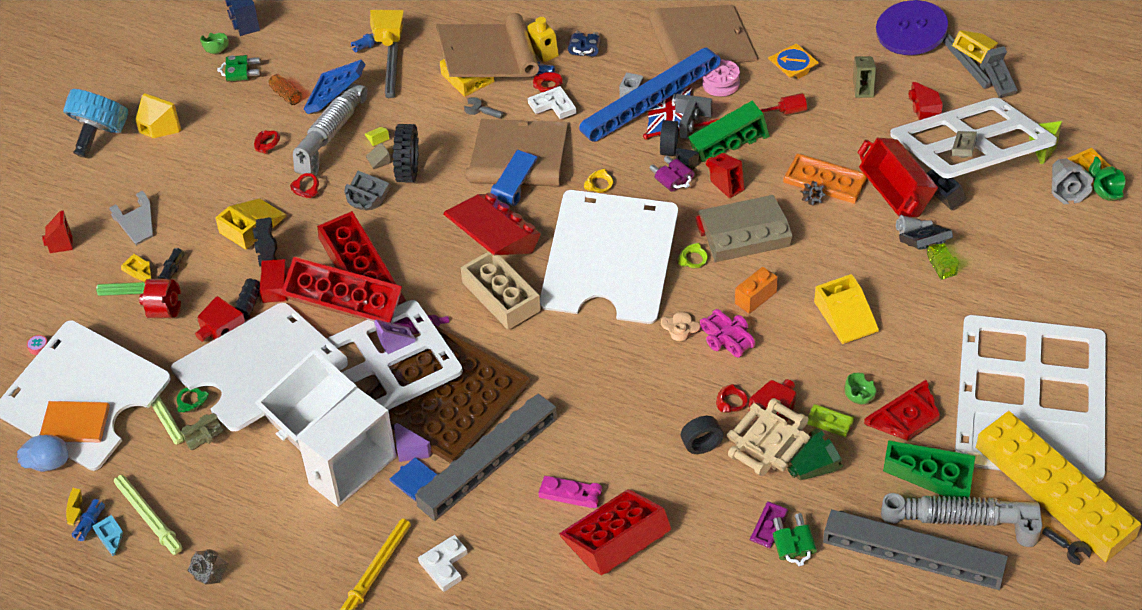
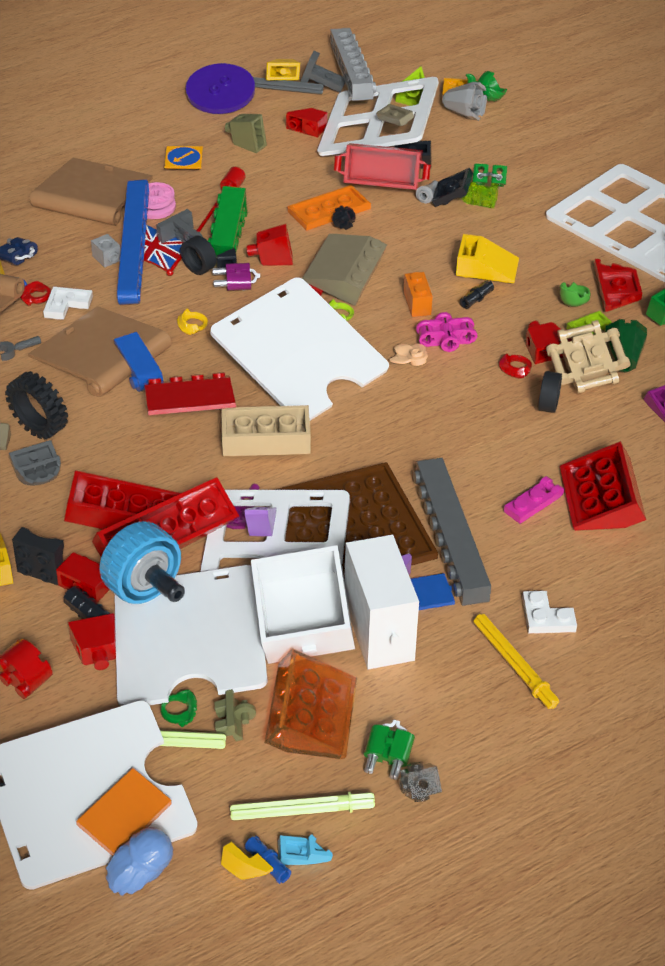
camera: 60 degrees left, 5 degrees down
none -> dark azure wheel [100,521,185,604]
none -> clear orange slope [264,648,357,759]
none -> light grey brick [330,28,376,101]
none -> green piece [364,720,415,780]
none -> black pin [460,280,494,309]
none -> green piece [472,163,507,188]

